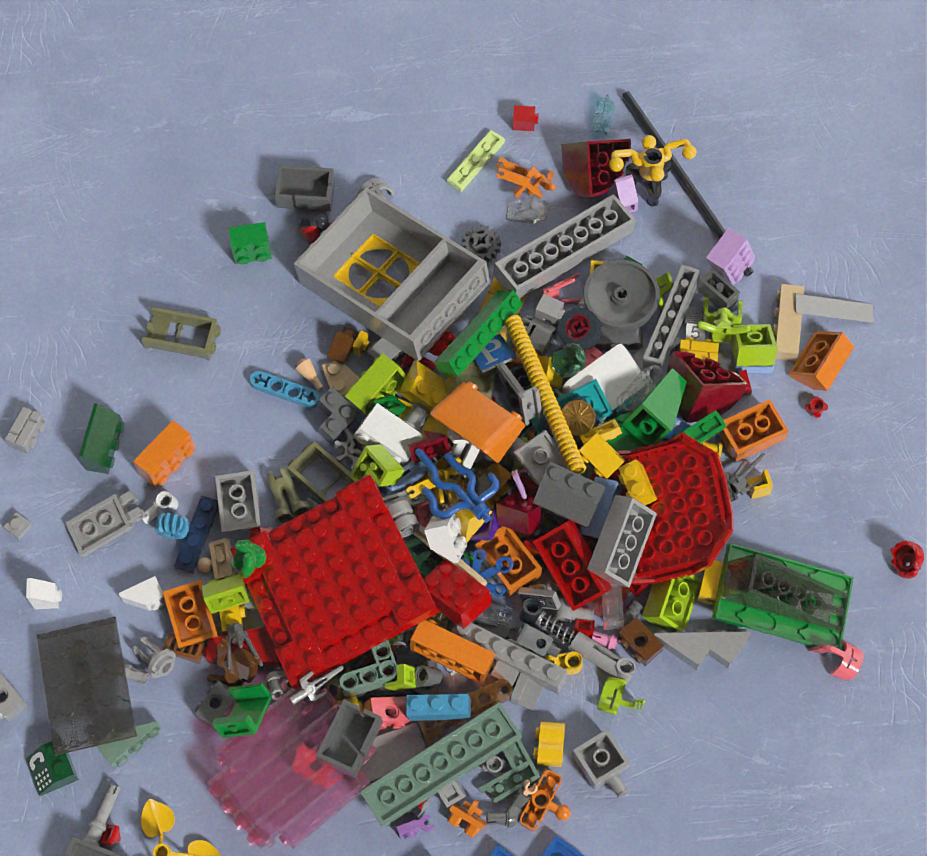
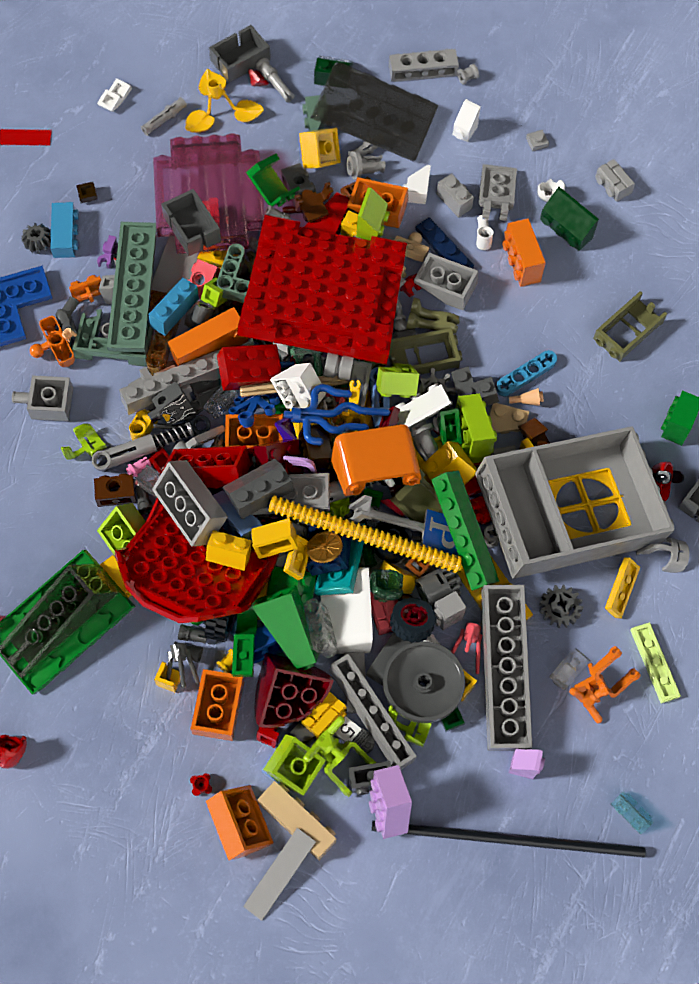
camera: 120 degrees right, 0 degrees up
dark azure gear [155,513,189,540] -> none
dark grey plant [225,623,263,670] -> none
green hair [231,540,266,578] -> none
light grey piece [289,666,343,705] -> none
red brick [513,105,539,131] -> none
yellow brick [533,722,565,767] -> none
dark red brick [561,139,631,197] -> none
yellow wheel [609,135,696,207] -> none
light grey slope [654,629,751,670] -> none
none -> yellow slope [299,128,341,168]
none -> light grey brick [437,174,474,218]
none -> light grey bush [483,525,499,548]
none -> white hair [537,179,565,202]
none -> yellow plate [605,557,640,619]

